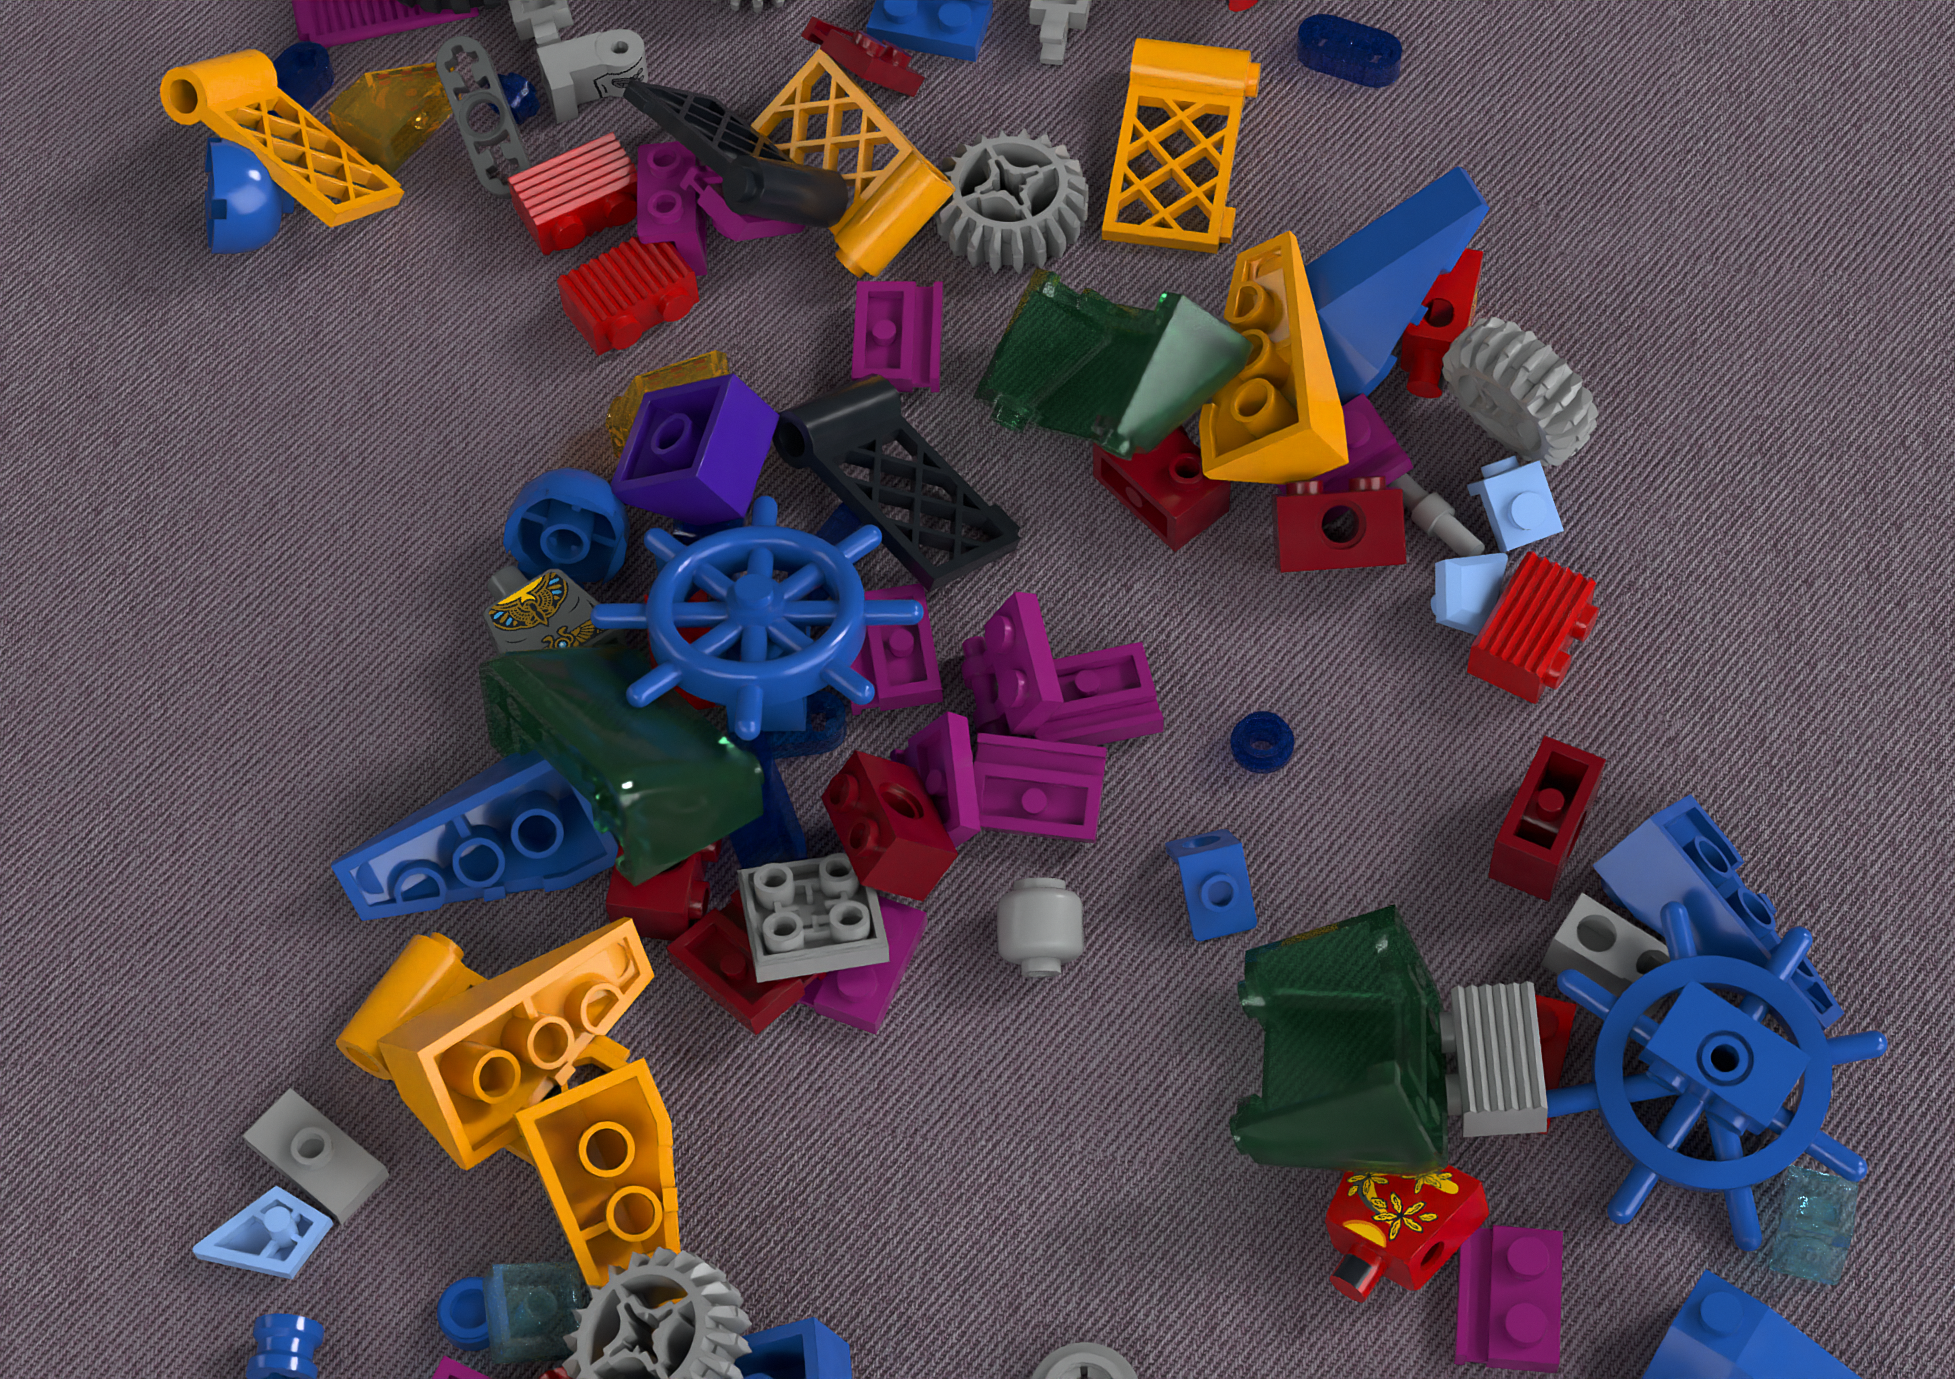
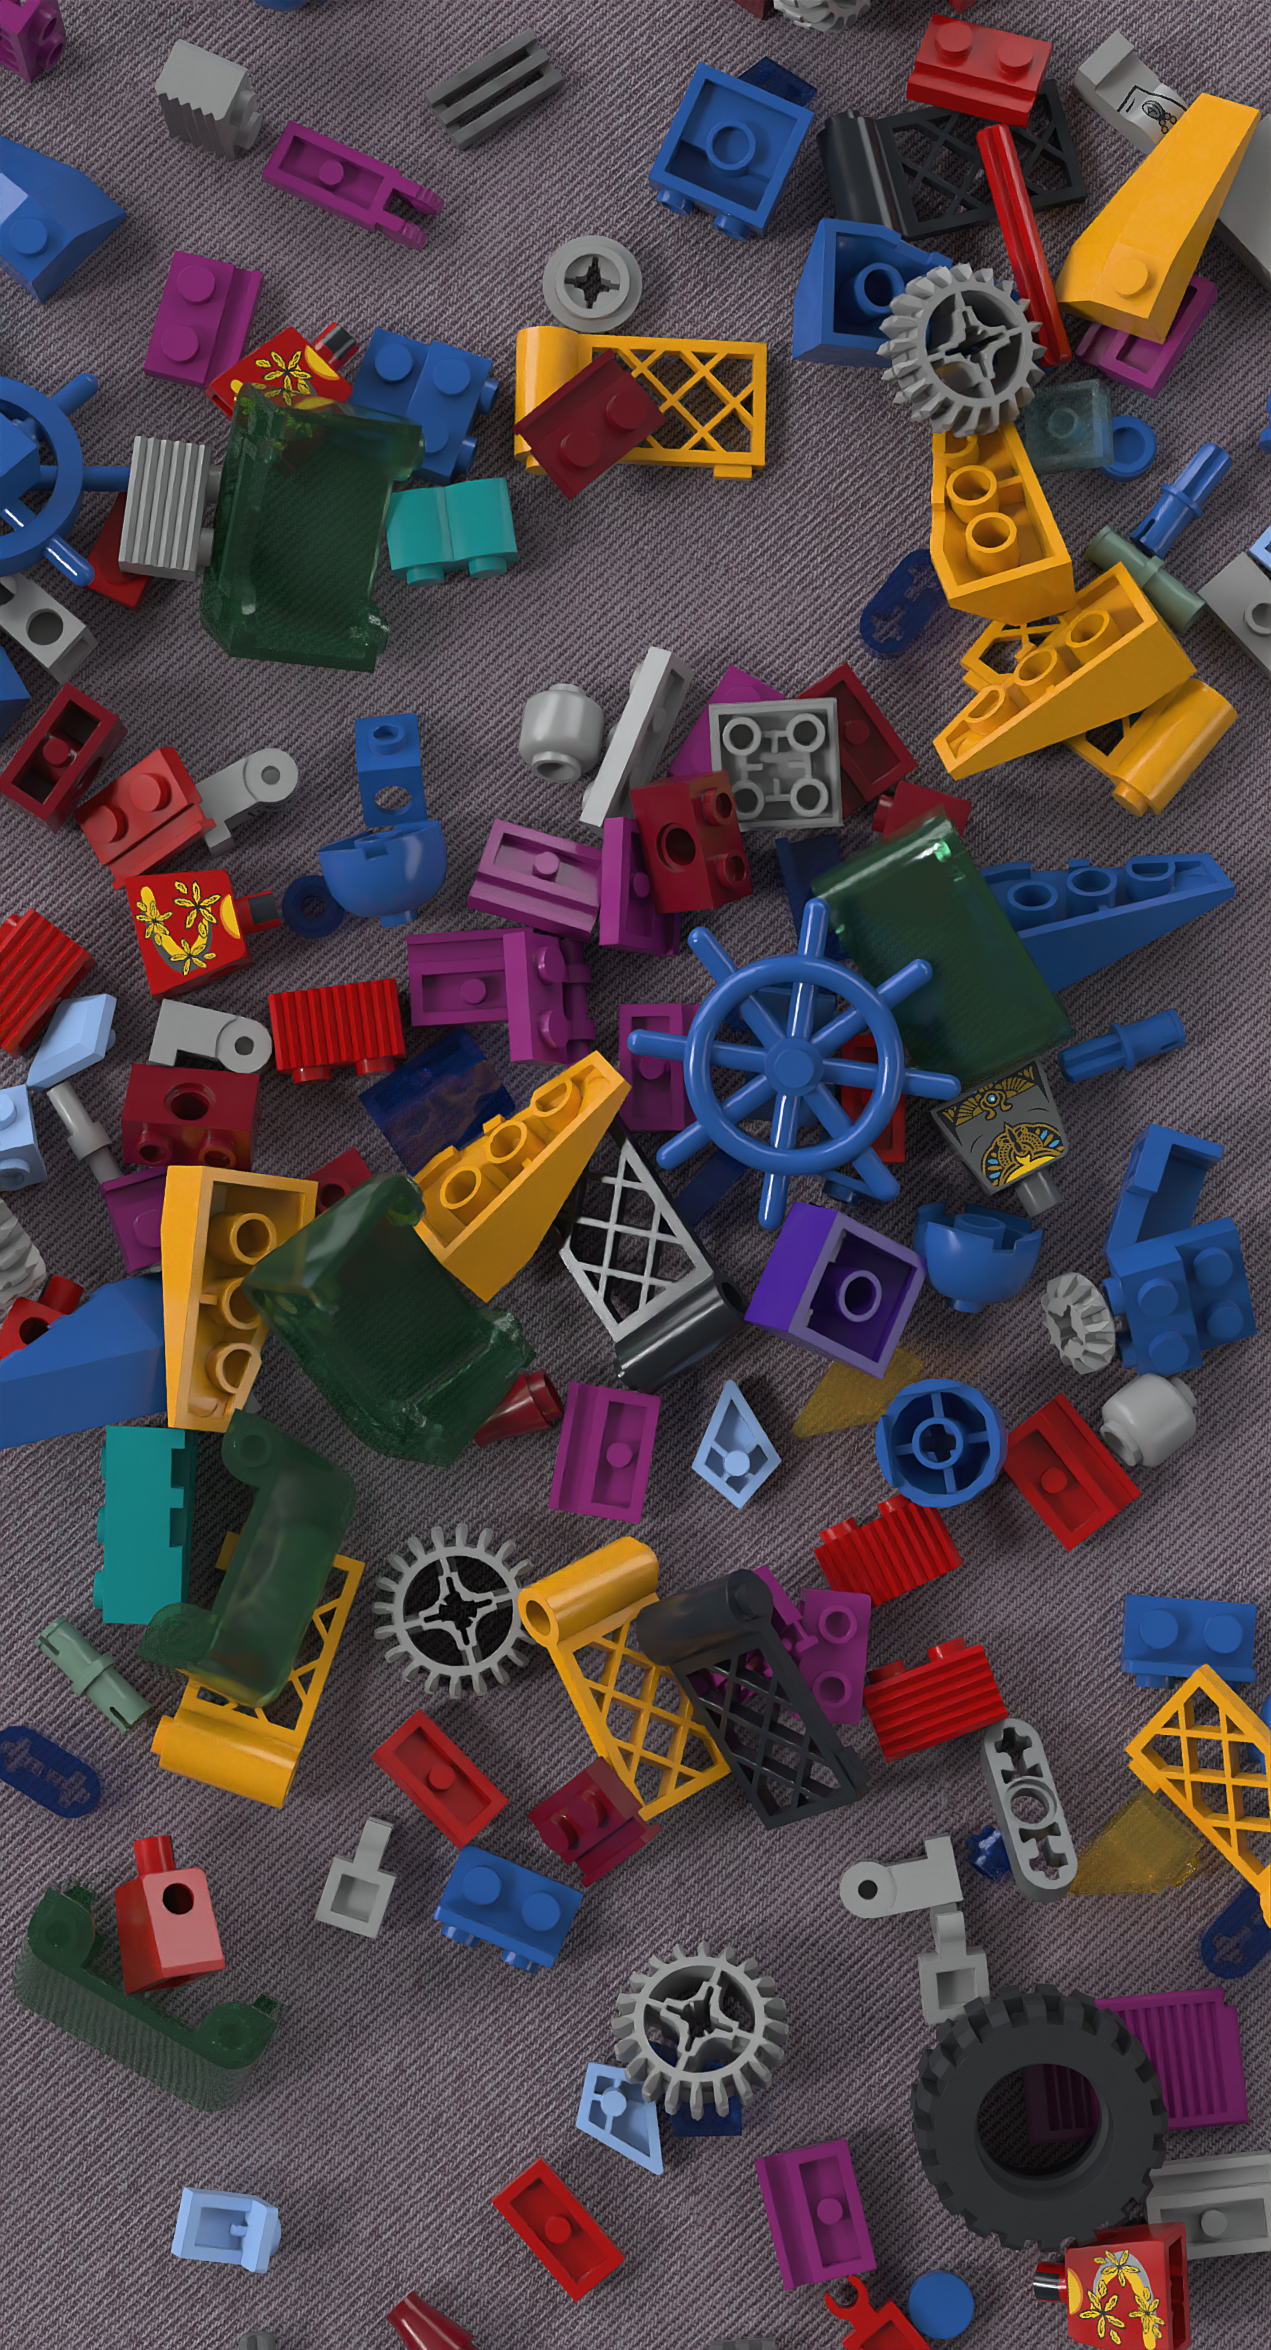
camera: 175 degrees left, 25 degrees up
none -> sand green pin [34,1615,154,1736]
none -> red plate [73,746,217,891]
none -> teal wedge [93,1425,198,1626]
none -> red torso [123,870,282,1004]
none -> clear green windscreen [136,1408,358,1709]
none -> light grey leg [148,998,275,1076]
none -> light grey leg [195,748,301,859]
none -> red brick [268,978,407,1085]
none -> blue cylinder [318,819,448,928]
none -> blue plate [333,326,501,487]
none -> clear blue panel [357,1026,516,1176]
none -> red plate [370,1708,510,1850]
none -> teal brick [381,478,519,587]
none -> light orange wedge [390,1050,632,1303]
none -> dark red cone [464,1368,565,1448]
none -> dark red plate [511,348,667,501]
none -> light orange piece [514,326,767,481]
none -> light grey plate [579,646,695,839]
none -> light blue piece [691,1380,782,1510]
none -> clear blue beam [858,549,947,660]
none -> blue cylinder [875,1379,1008,1508]
none -> red plate [1002,1392,1142,1552]
none -> light grey gear [1041,1272,1115,1375]
none -> blue axle [1057,1008,1186,1083]
none -> sand green pin [1084,524,1207,634]
none -> blue panel [1099,1123,1225,1259]
none -> light grey head [1100,1373,1197,1467]
none -> blue plate [1102,1216,1257,1377]
none -> blue bracket [1120,1594,1257,1694]
none -> blue axle [1129,442,1233,559]

